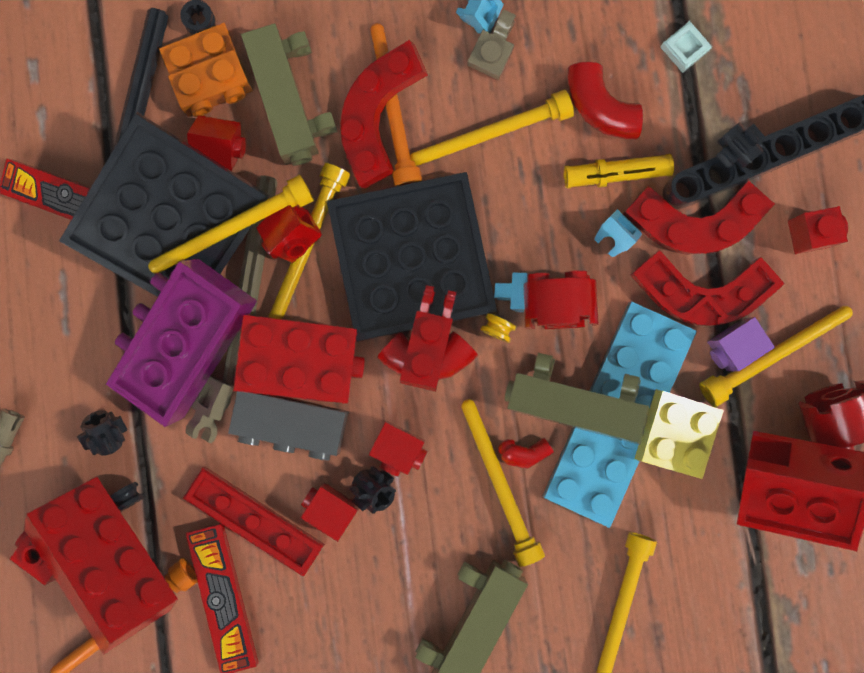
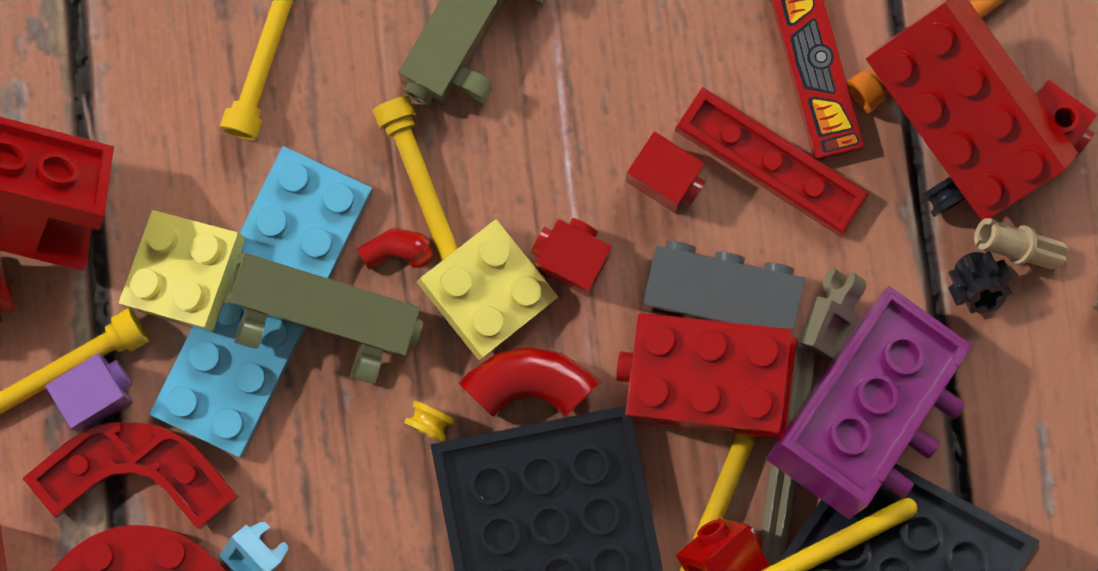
camera: 175 degrees left, 5 degrees down
black gear [350,466,396,514] -> none
red hinge [400,285,456,392] -> none
medium azure tile [494,272,529,312] -> none
red brick [523,270,599,329] -> none
none -> light yellow plate [417,219,558,360]
none -> tan axle [974,218,1068,269]

